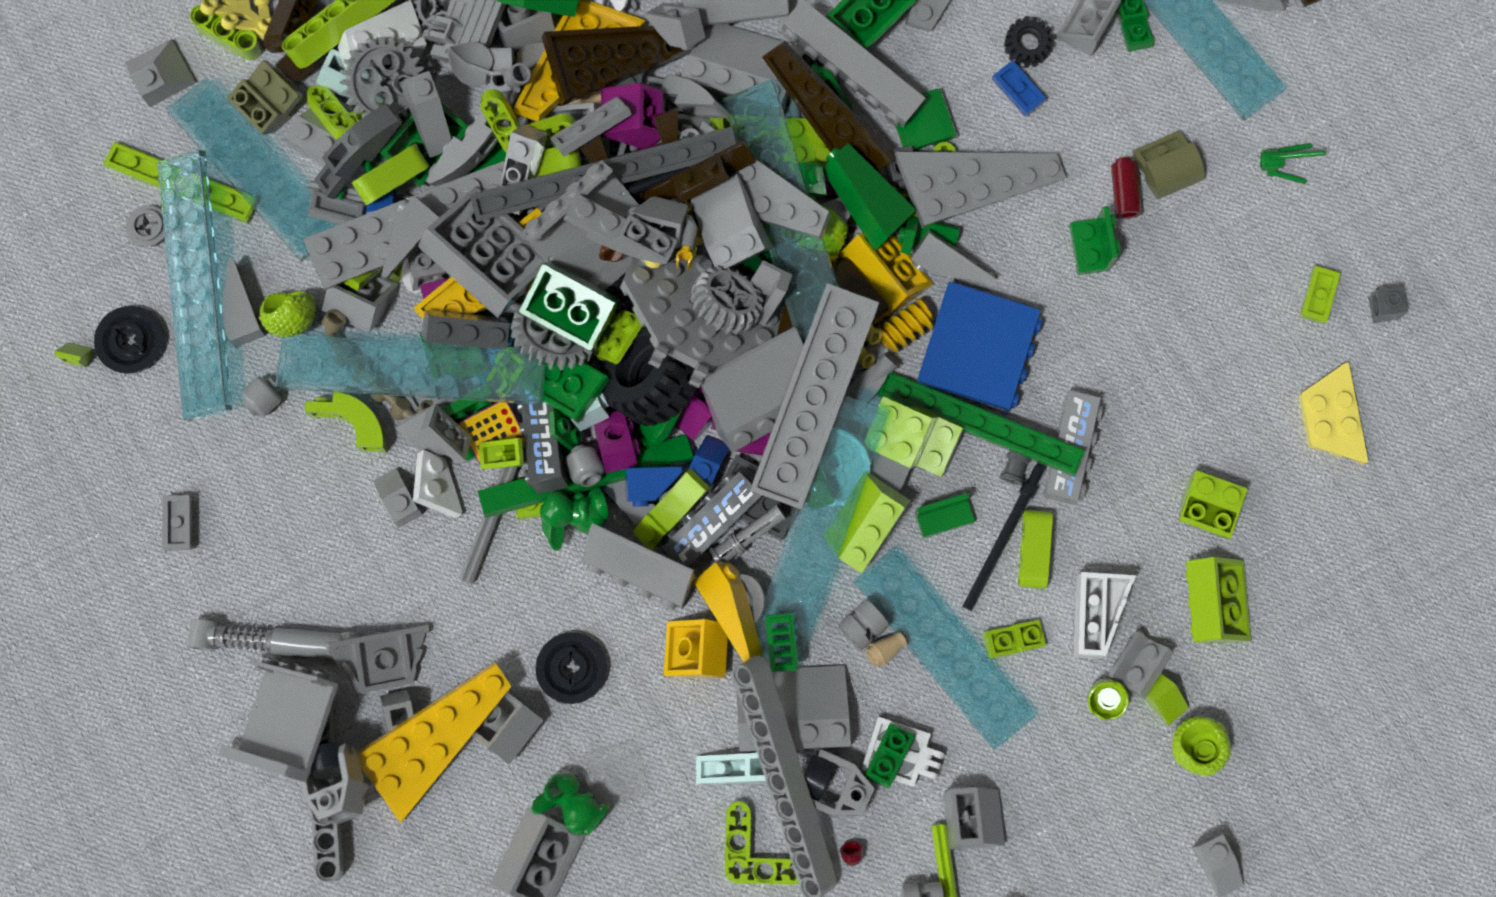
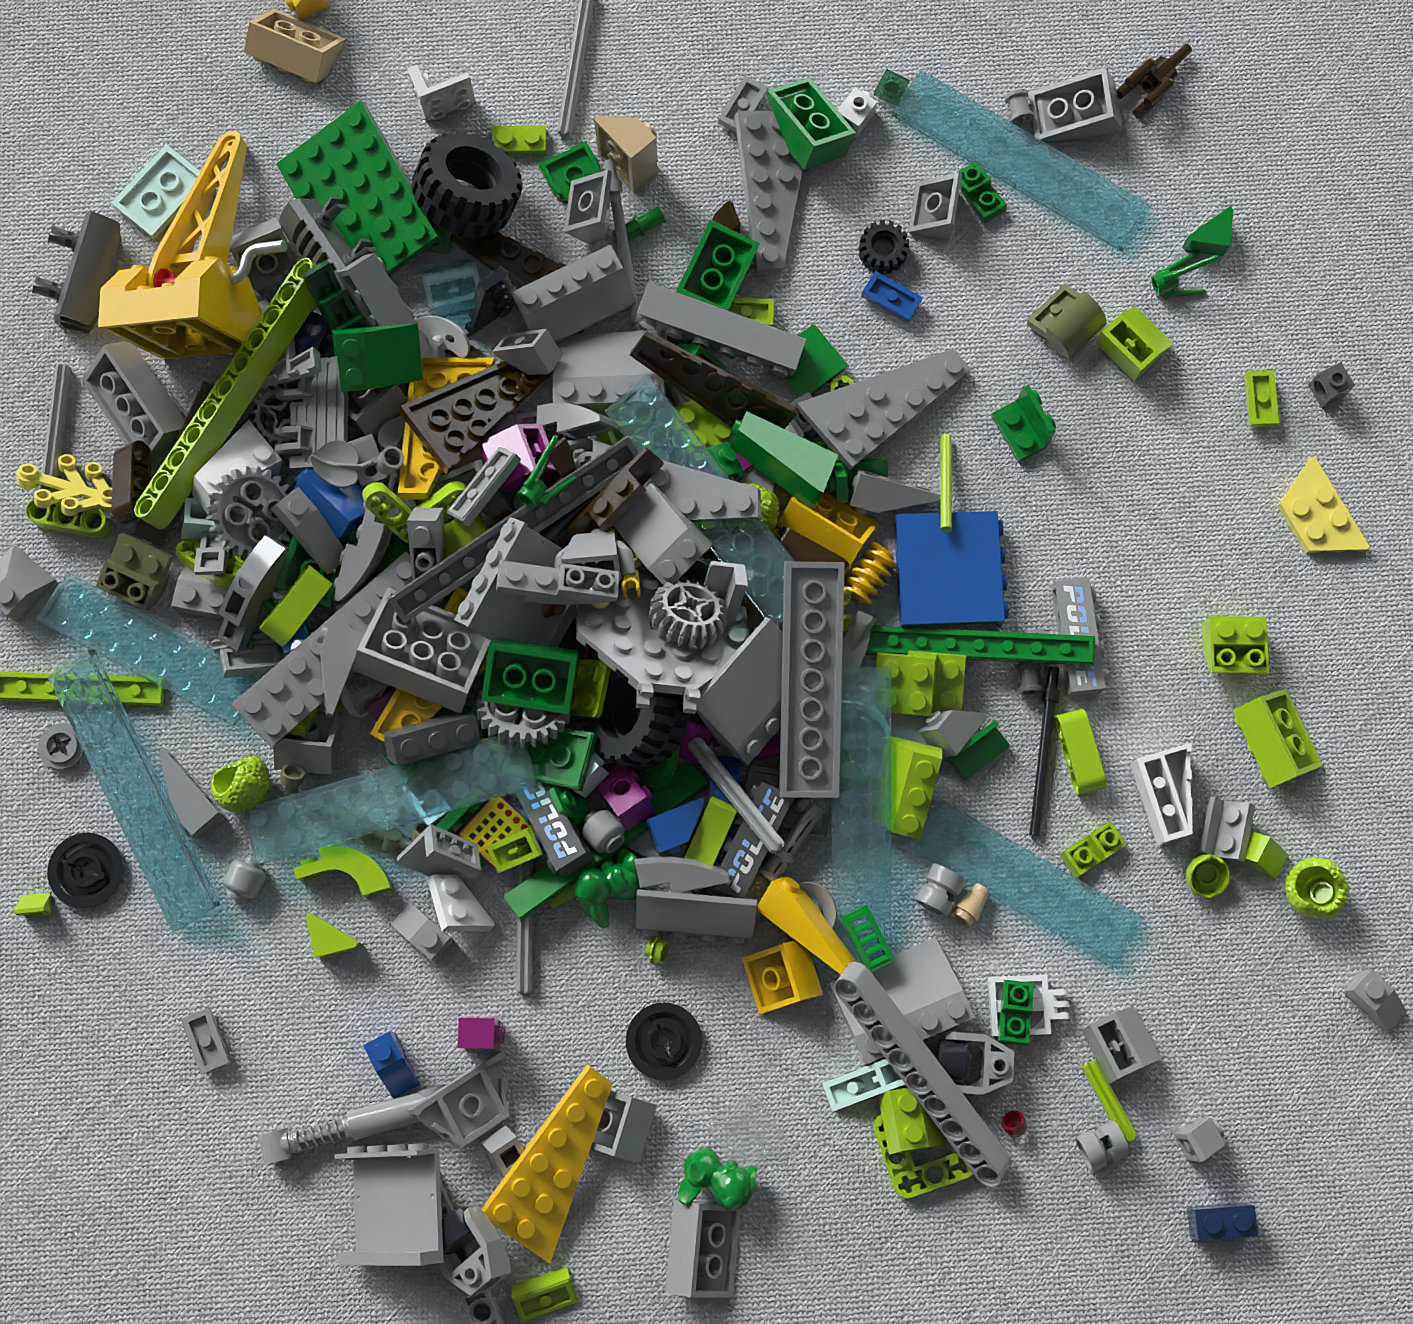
camera: 20 degrees left, 0 degrees up
dark red brick [1111,157,1142,219] -> none
none -> light grey slope [194,531,231,575]
none -> blue slope [293,469,365,540]
none -> lime slope [306,912,363,959]
none -> blue slope [363,1031,420,1099]
none -> magenta brick [457,1018,505,1050]
none -> lime slope [511,1267,578,1322]
none -> green plant [517,435,577,509]
none -> light grey slope [635,857,730,893]
none -> lime plate [645,936,669,964]
none -> light grey axle [688,737,785,853]
none -> lime plate [728,297,774,327]
none -> lime slope [878,1088,946,1155]
none -> light grey slope [919,710,987,757]
none -> lime bar [940,434,952,533]
none -> lime slope [1096,306,1174,381]
none -> green slope [1182,206,1234,256]

